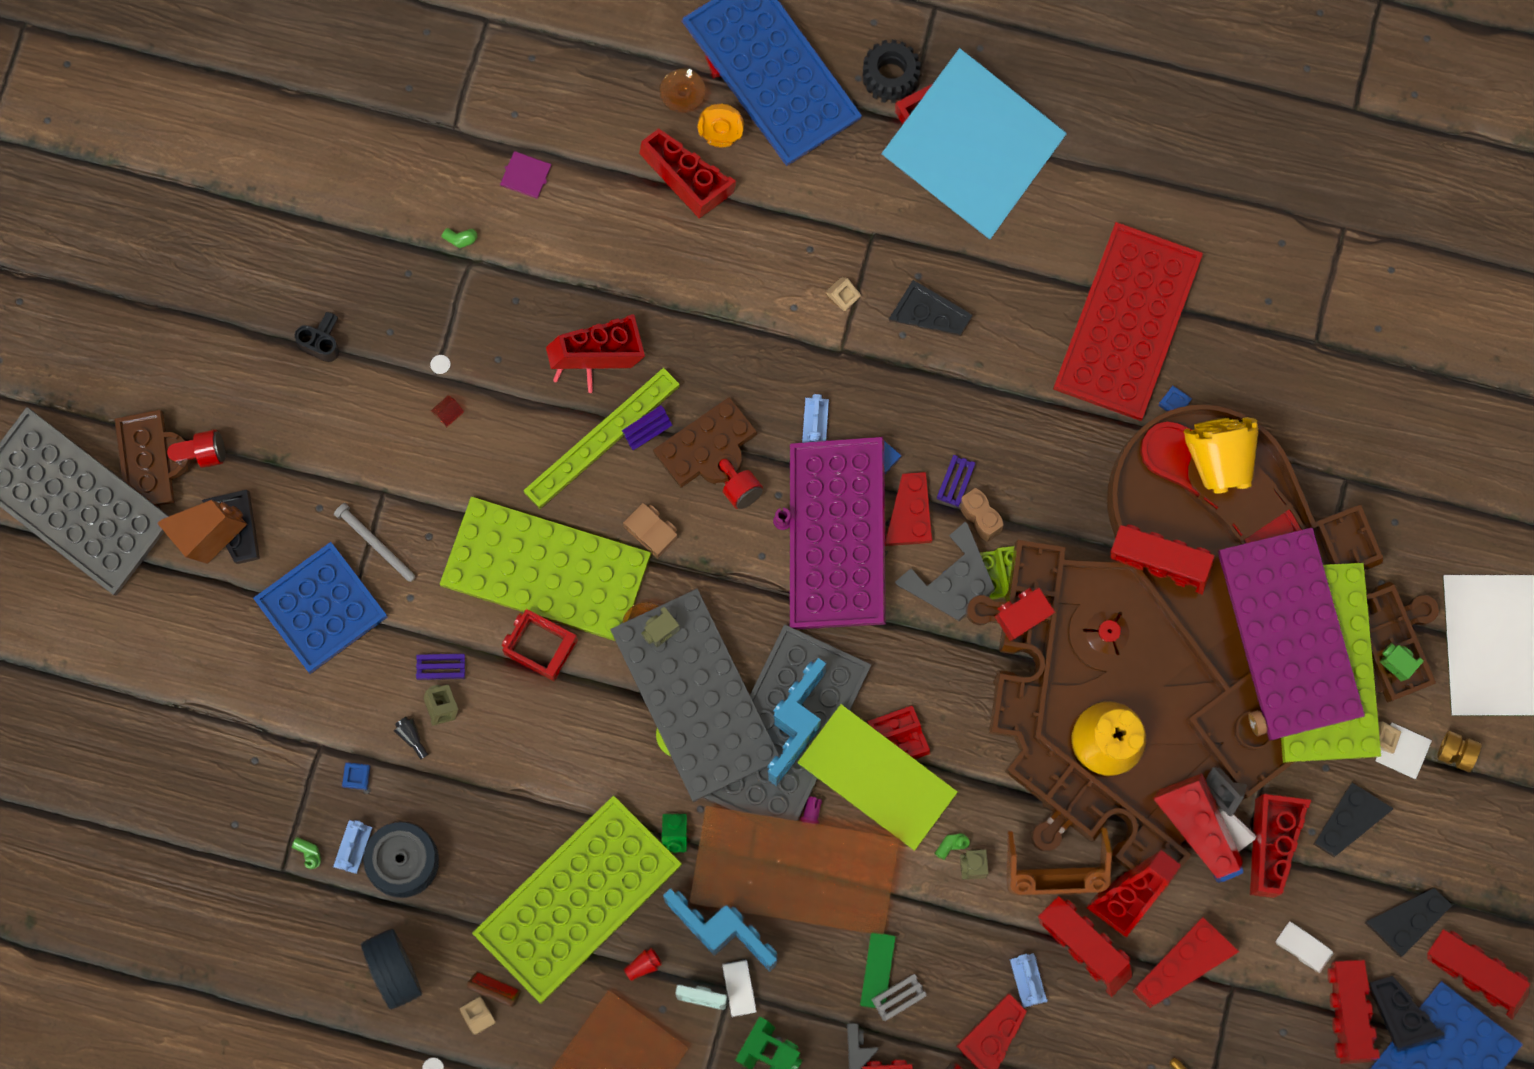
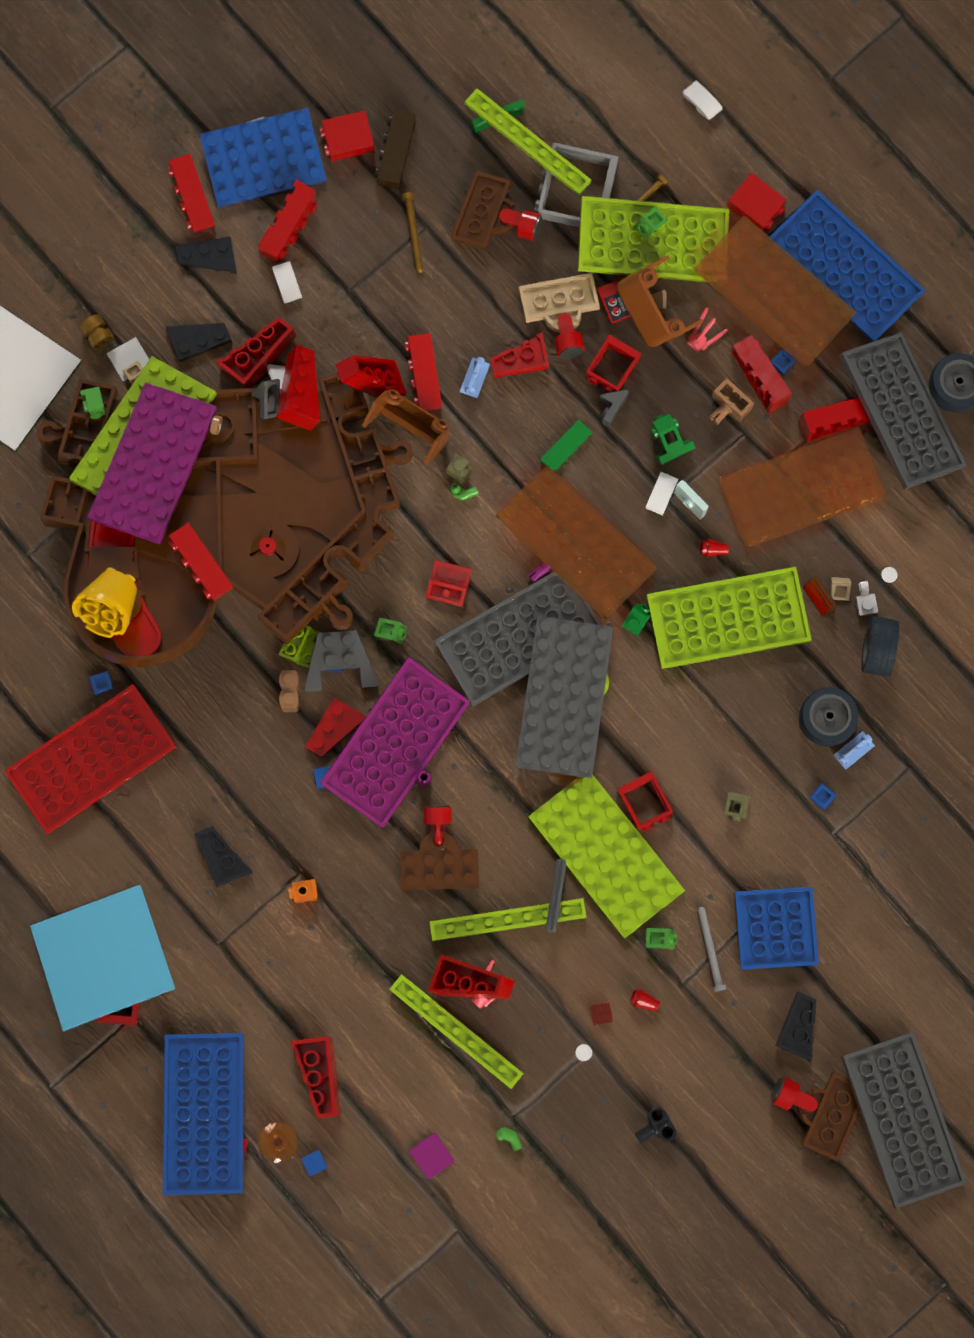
camera: 150 degrees left, 5 degrees up
dark orange slope [157,500,247,564] -> none
bright green arm [292,837,321,869] -> none
black cone [393,716,429,760] -> none
dark purple tile [416,654,465,680] -> none
dark purple tile [622,405,672,450] -> none
medium nougat brick [623,503,677,559] -> none
olive brick [641,607,680,647] -> none
dark azure bracket [663,889,777,972] -> none
light orange tile [697,104,744,147] -> none
dark azure bracket [768,658,826,786] -> none
lime tile [797,704,957,851] -> none
light blue hinge [802,394,829,443] -> none
tan slope [825,277,861,311] -> none
black tyre [862,39,920,103] -> none
light grey tile [871,974,927,1021] -> none
dark purple tile [937,455,975,507] -> none
red brick [995,588,1055,641] -> none
yellow cone [1072,702,1146,776] -> none
red wedge [1132,917,1239,1008] -> none
black wing [1369,976,1446,1052] -> none
none -> orange brick [289,879,318,903]
none -> blue tile [301,1150,328,1176]
none -> bright green bracket [374,618,407,645]
none -> lime plate [389,974,524,1089]
none -> dark grey axle [546,859,566,933]
none -> red cone [630,989,660,1012]
none -> bright green bracket [646,928,677,950]
none -> white plate [855,581,878,616]

